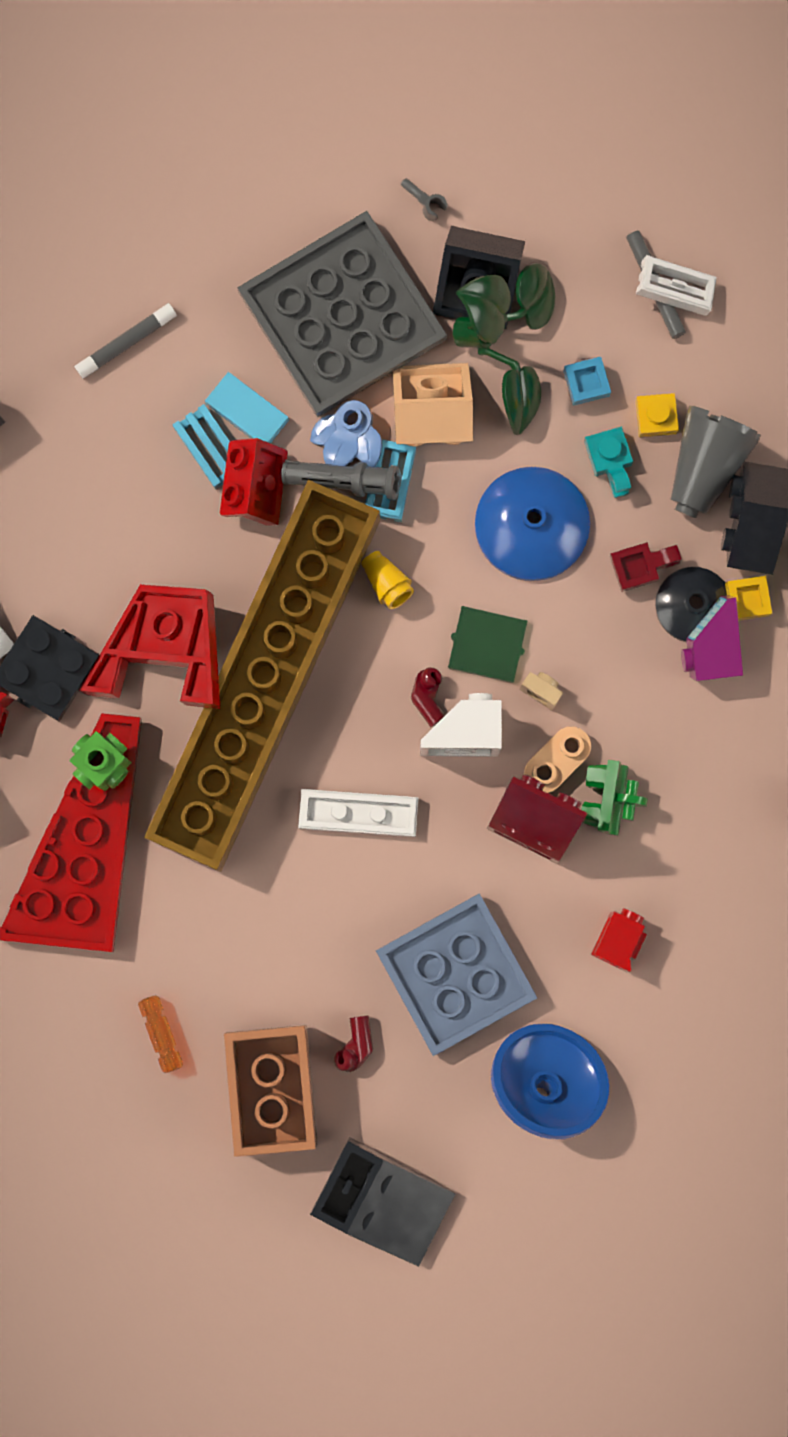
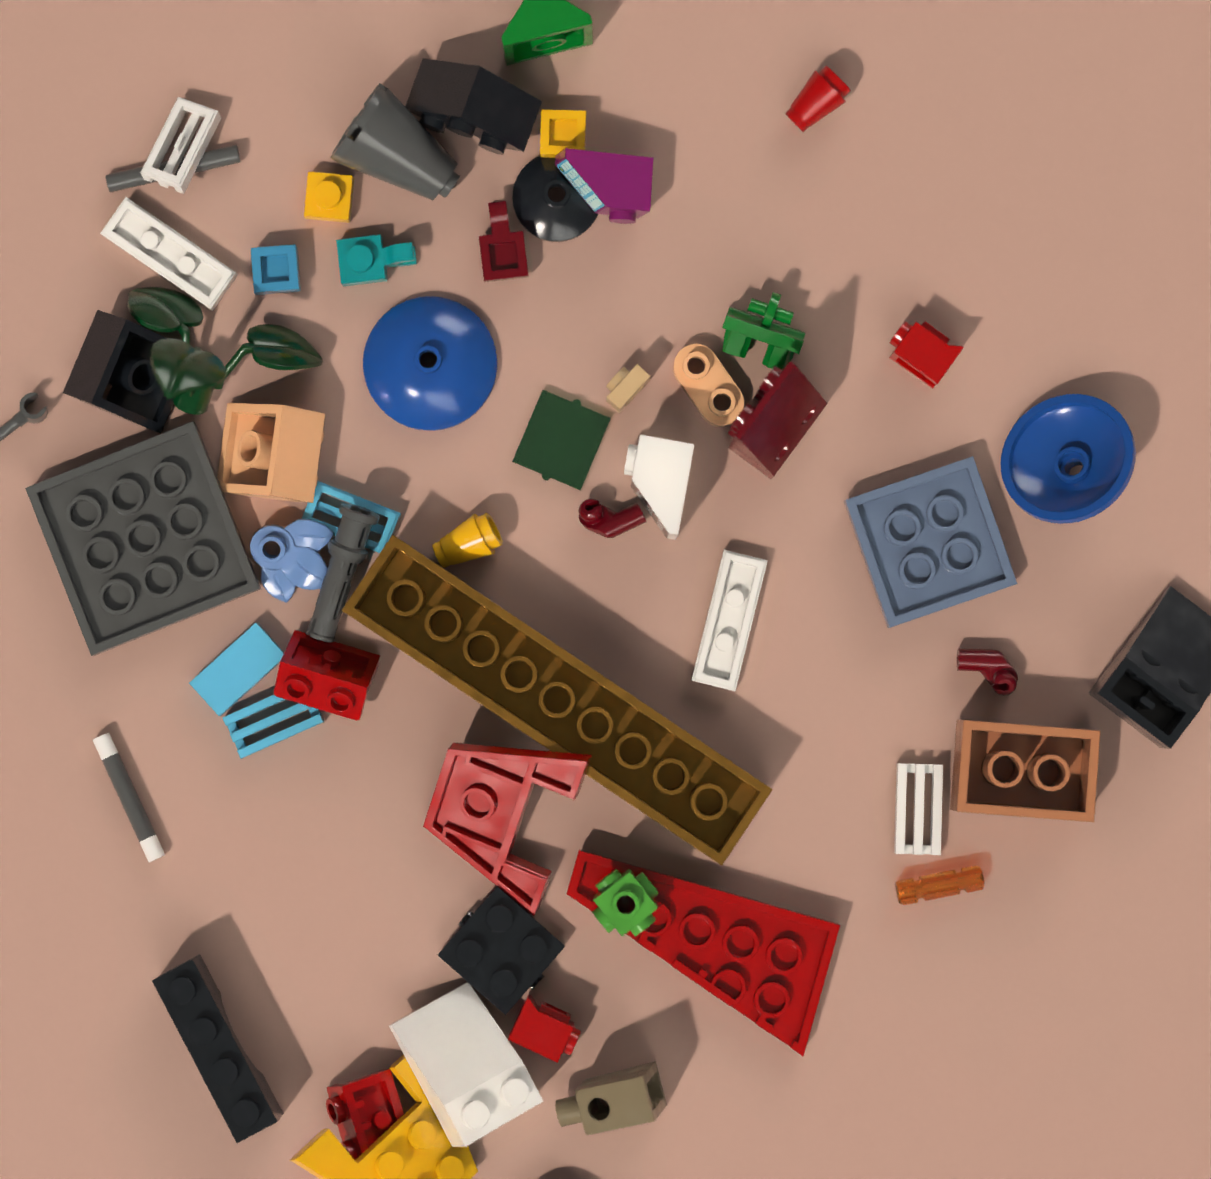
camera: 85 degrees left, 5 degrees up
none -> white tile [100,197,238,311]
none -> white tile [894,763,943,855]

